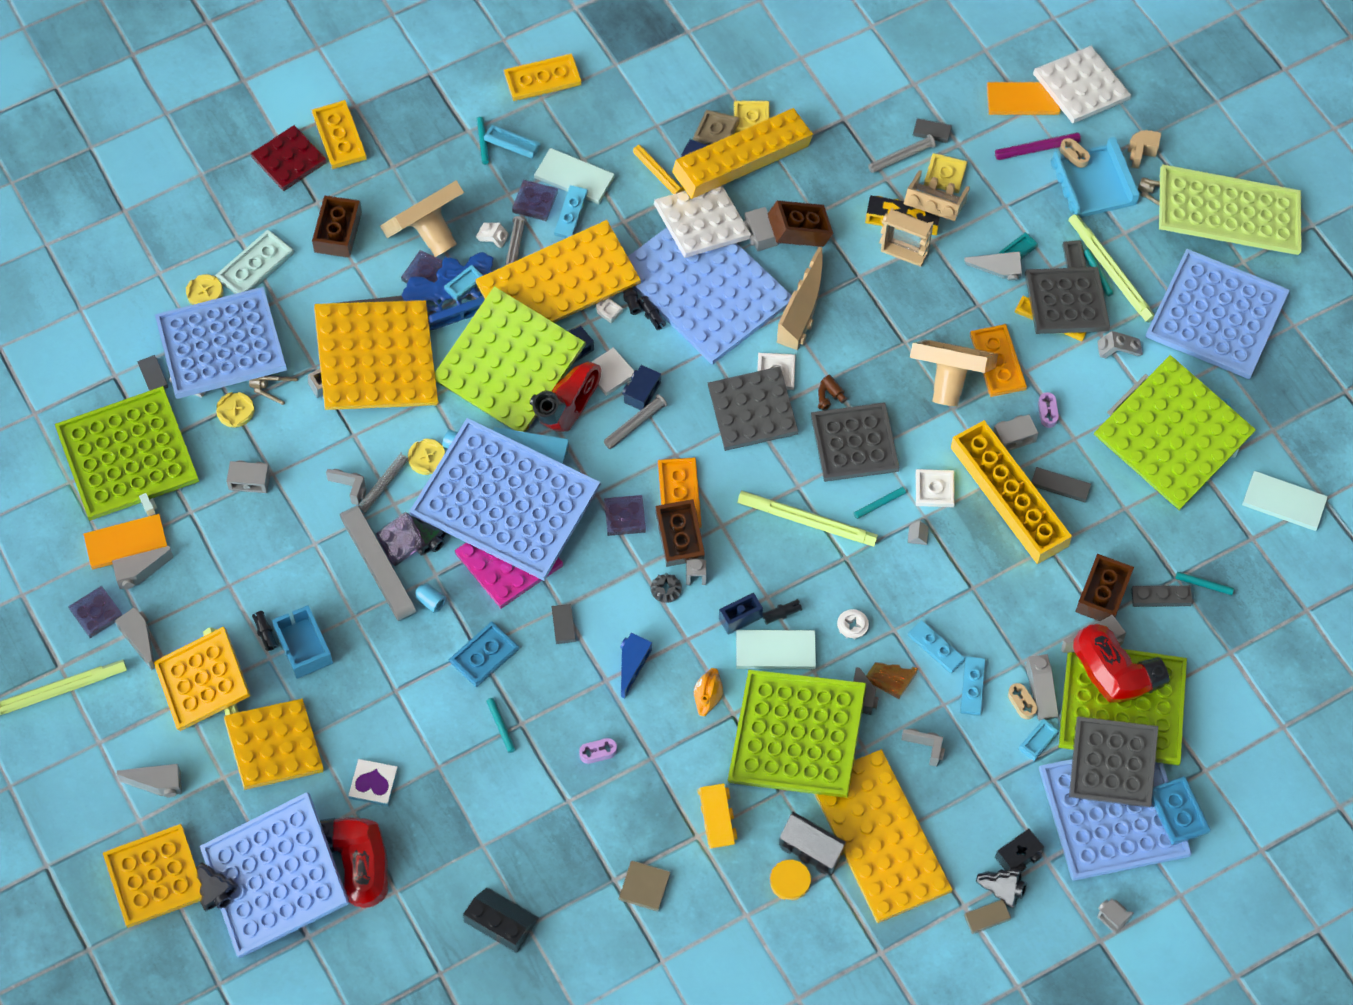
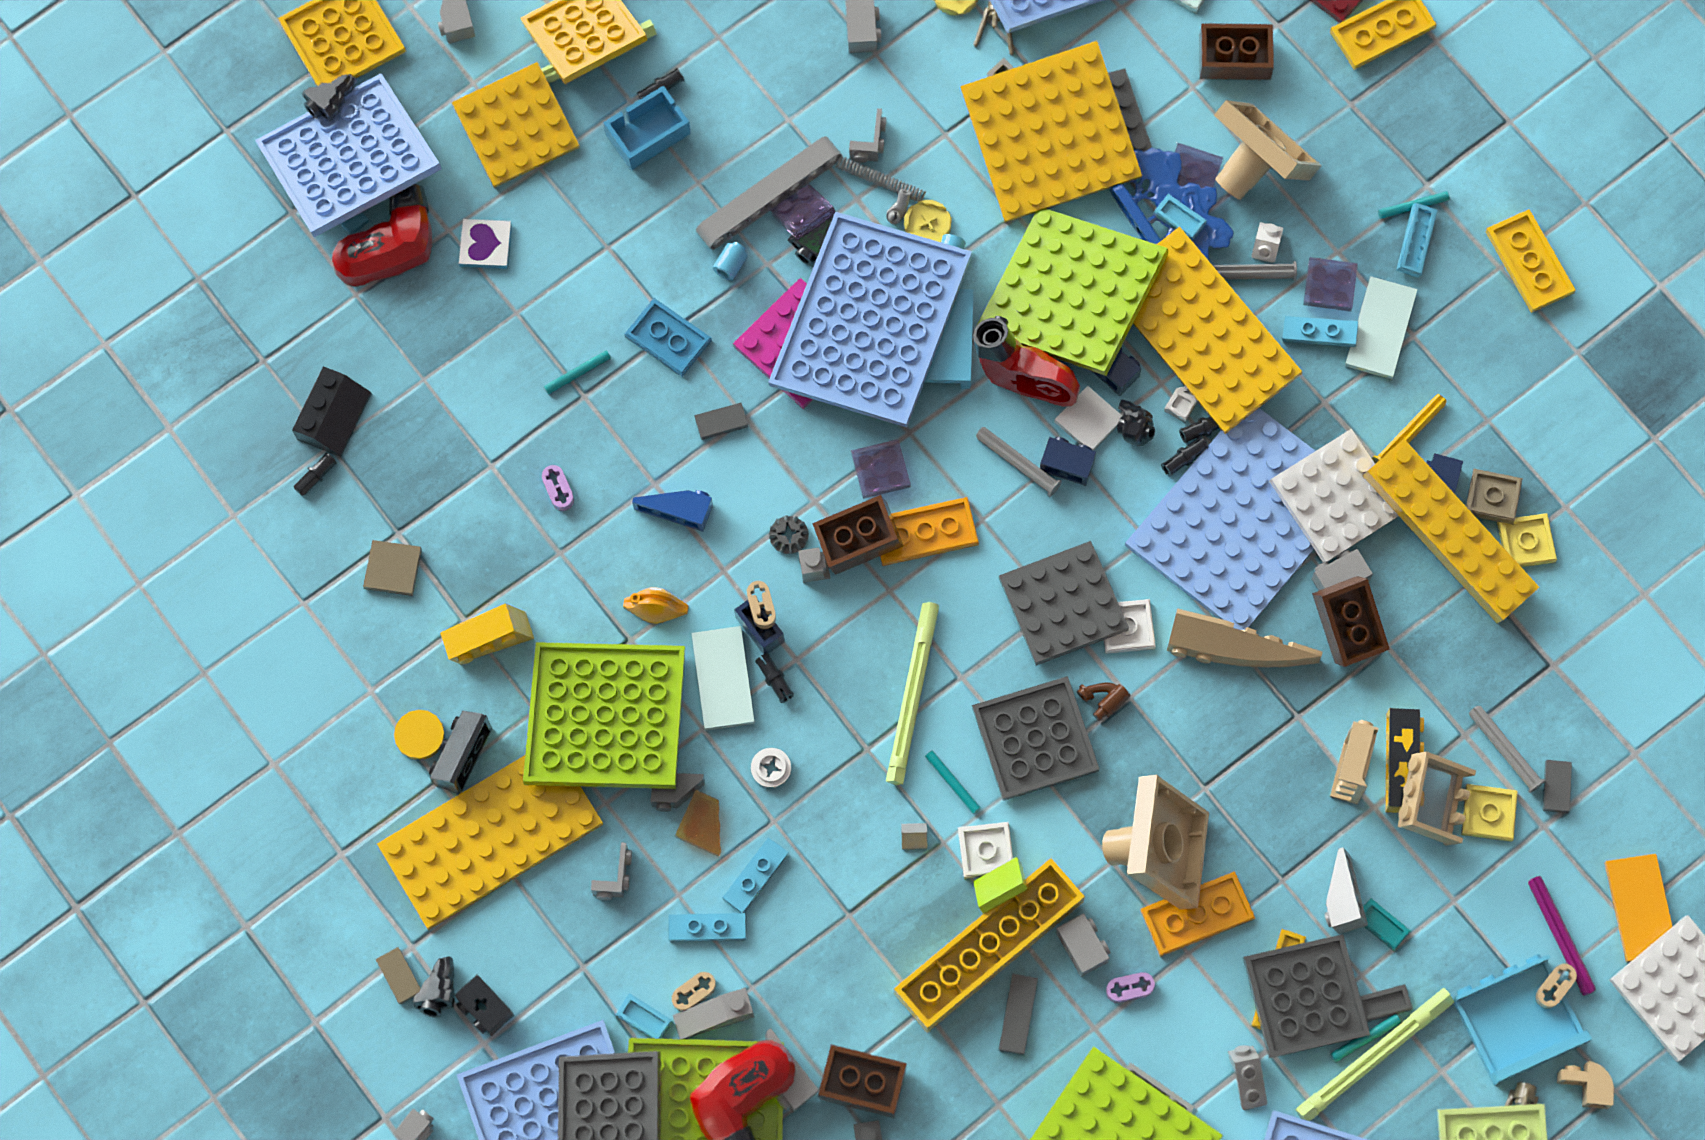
camera: 85 degrees right, 10 degrees up
none -> black axle [294,452,337,496]
none -> tan beam [747,581,776,629]
none -> light grey arm [886,189,911,224]
none -> tile [973,857,1027,913]
none -> black head [1117,399,1155,446]

